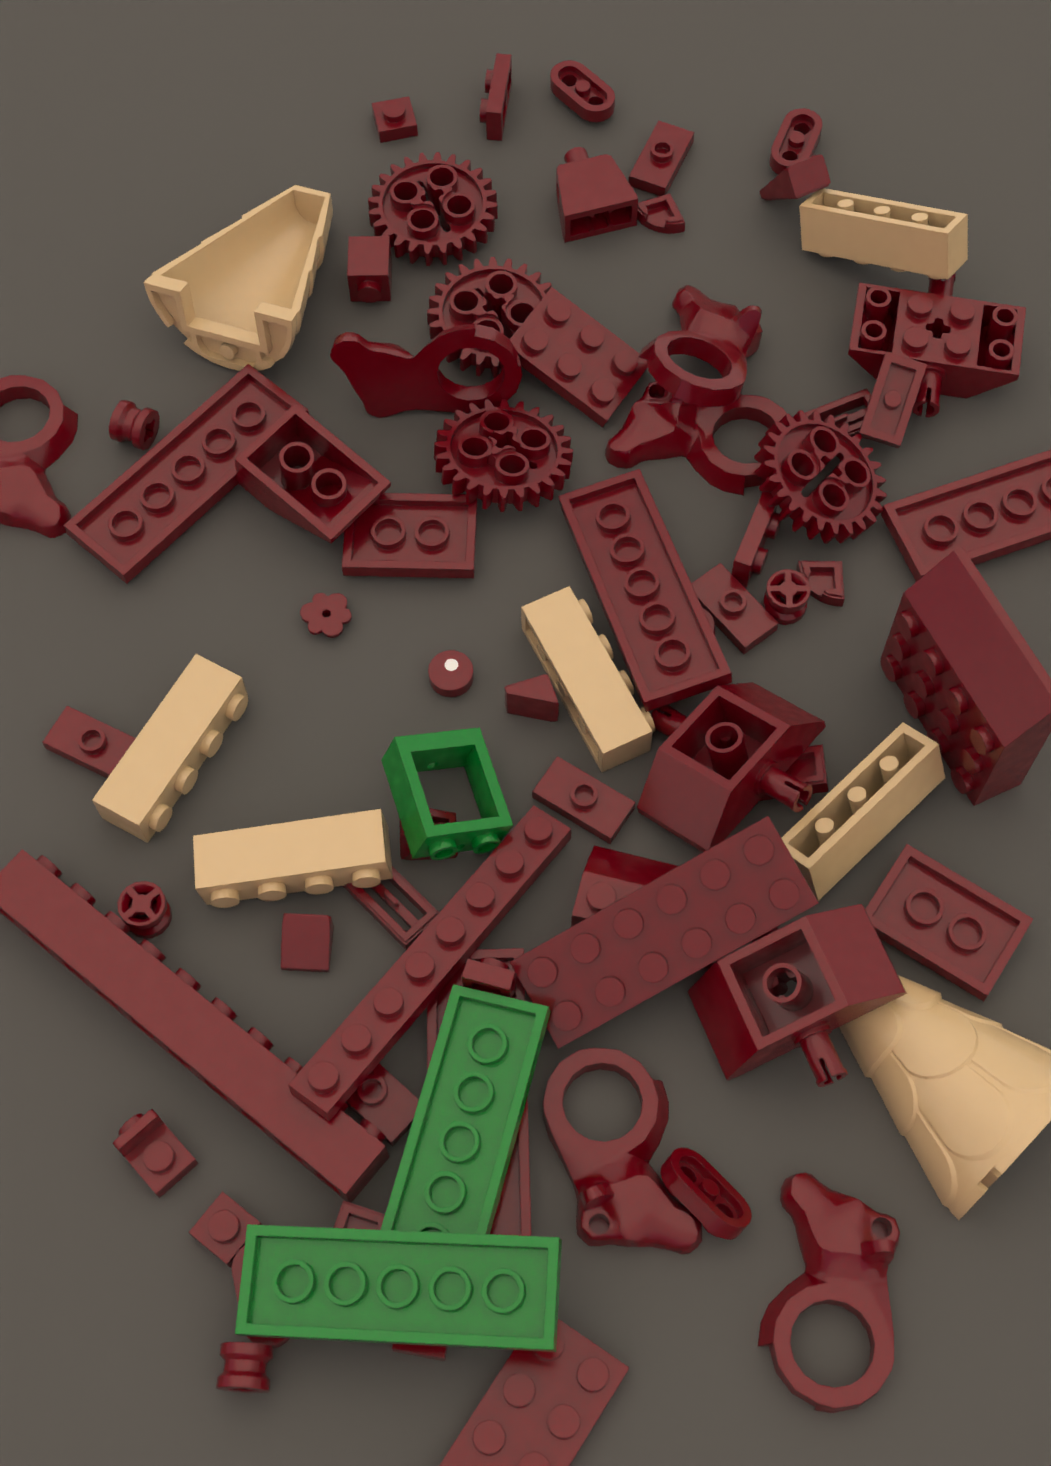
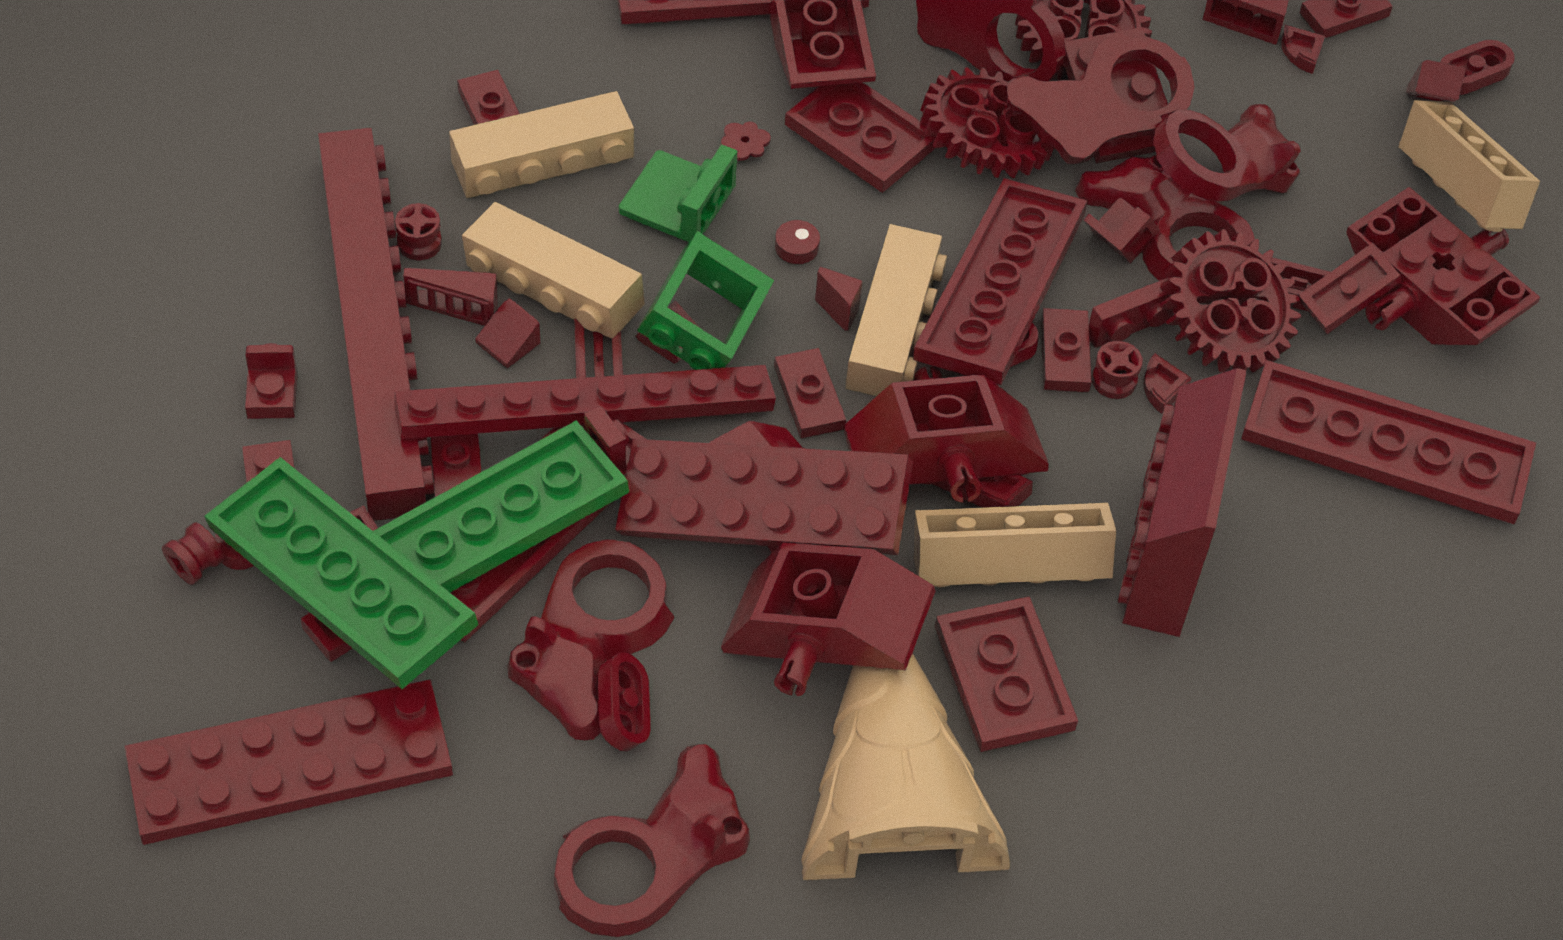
camera: 35 degrees right, 10 degrees down
none -> dark red slope [403,268,498,326]
none -> green bracket [619,145,738,242]
none -> dark red animal [1006,29,1195,164]
none -> dark red panel [1083,198,1160,264]

